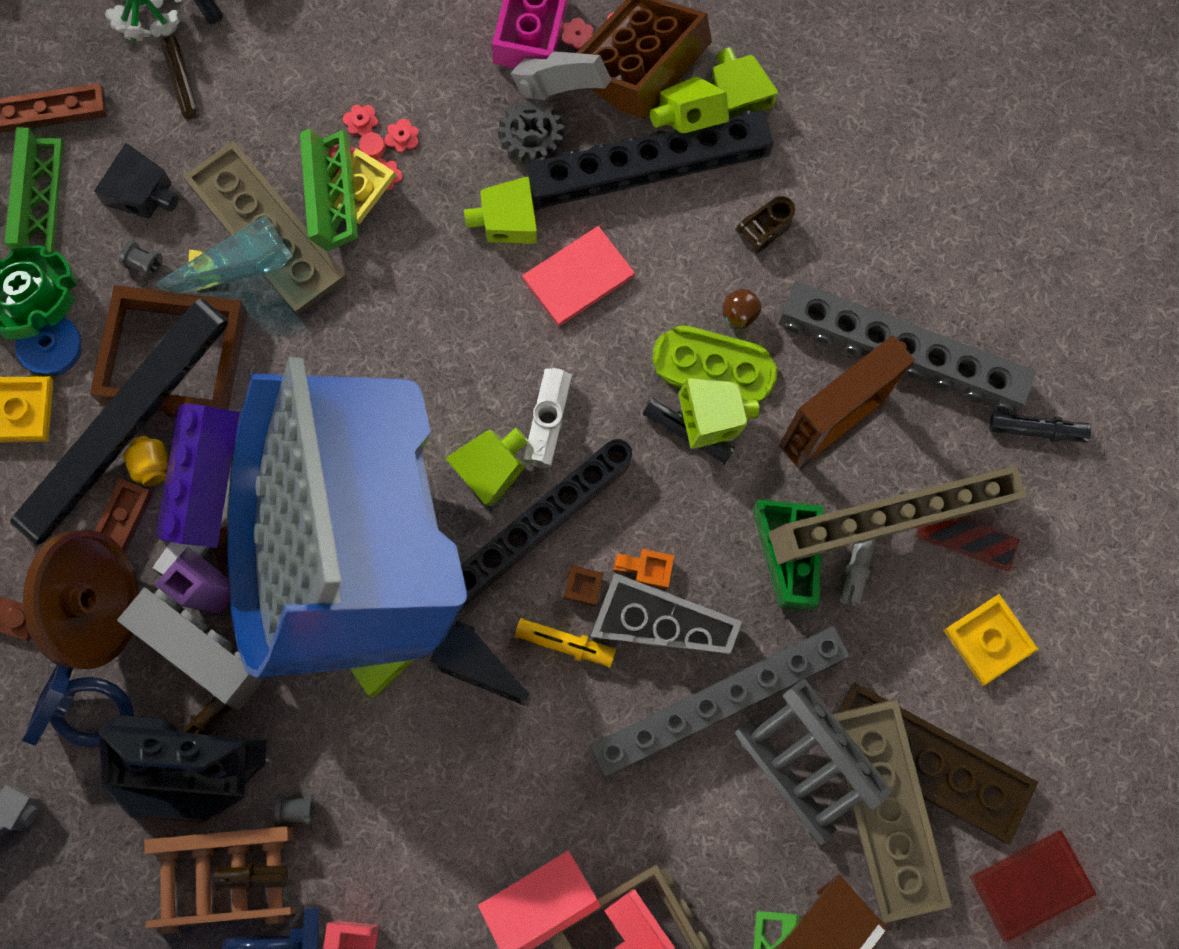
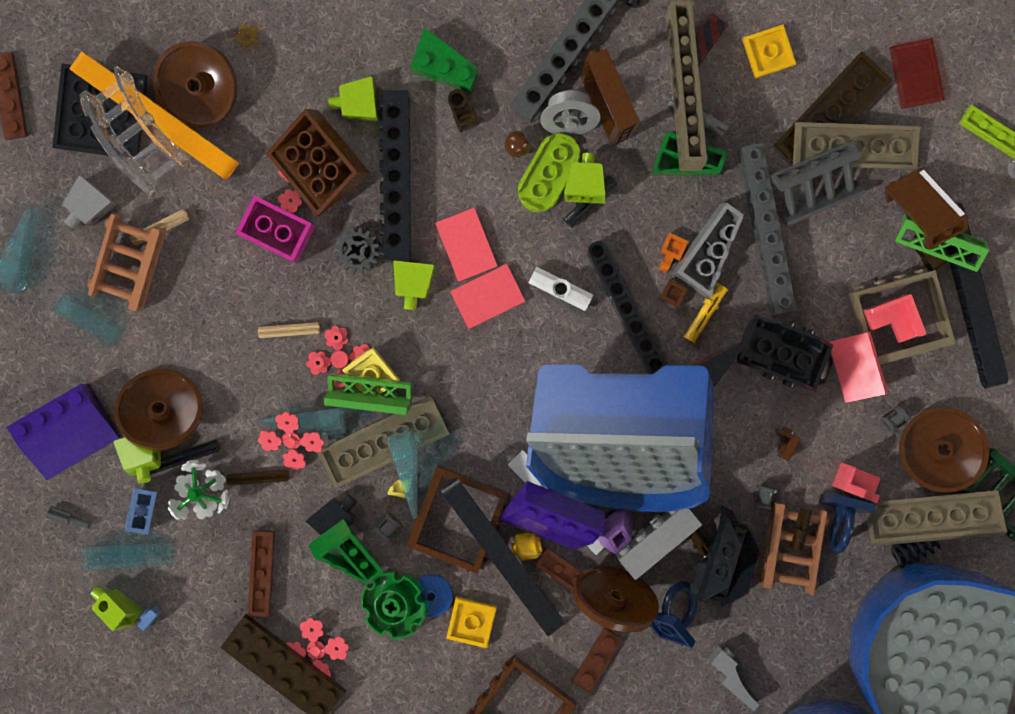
camera: 65 degrees left, 15 degrees up
bright green fence [5,128,64,254] -> none
lime torso [446,427,529,507] -> none
light grey slope [510,51,611,100] -> none
lime torso [650,76,729,133] -> none
none -> tan axle [258,322,321,338]
none -> clear light blue slope [258,407,349,439]
none -> coral plant [258,411,324,470]
none -> green wedge [308,519,384,585]
none -> green wedge [410,27,478,93]
none -> coral tile [450,264,525,329]
none -> light grey wheel [540,90,600,135]
none -> black slope [737,315,833,393]
none -> reddish brown bracket [775,427,800,461]

